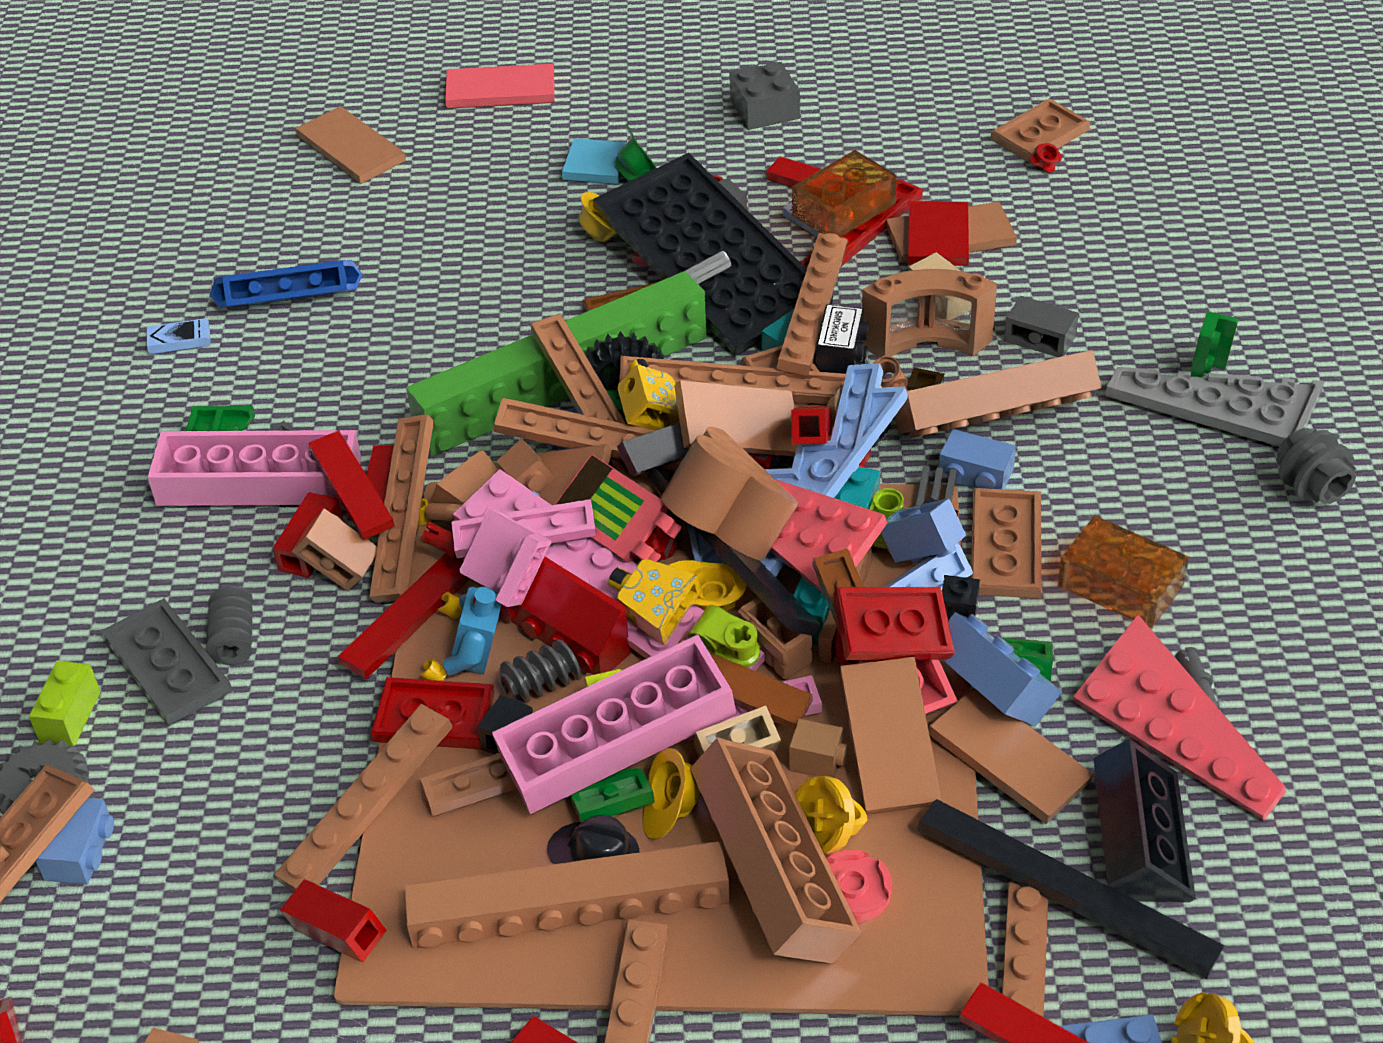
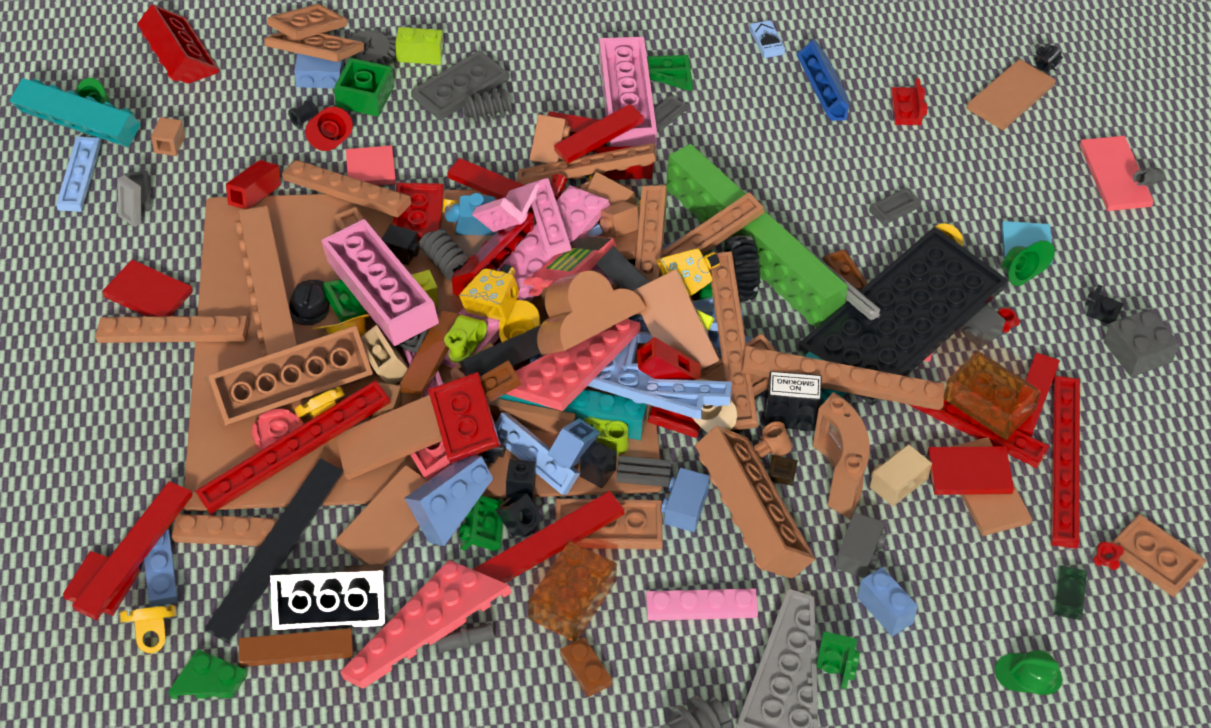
camera: 80 degrees right, 5 degrees up
none -> green wing [168,649,247,699]
none -> red tile [195,380,391,514]
none -> dark orange tile [239,629,353,667]
none -> black bush [288,99,318,128]
none -> red piece [305,107,353,151]
none -> green brick [334,58,394,117]
none -> coral tile [346,146,396,186]
none -> red tile [472,491,625,583]
none -> black brick [495,493,544,537]
none -> dark orange plate [560,637,612,697]
none -> bright pink plate [646,589,758,620]
none -> medium blue brick [857,567,918,637]
none -> dark grey tile [869,187,921,226]
none -> red bracket [890,78,928,125]
none -> green piece [994,650,1063,695]
none -> black gear [1034,44,1063,73]
none -> red tile [1051,376,1080,549]
none -> clear green tile [1053,565,1087,620]
none -> black bracket [1085,284,1124,324]
none -> dark grey pin [1133,167,1165,186]

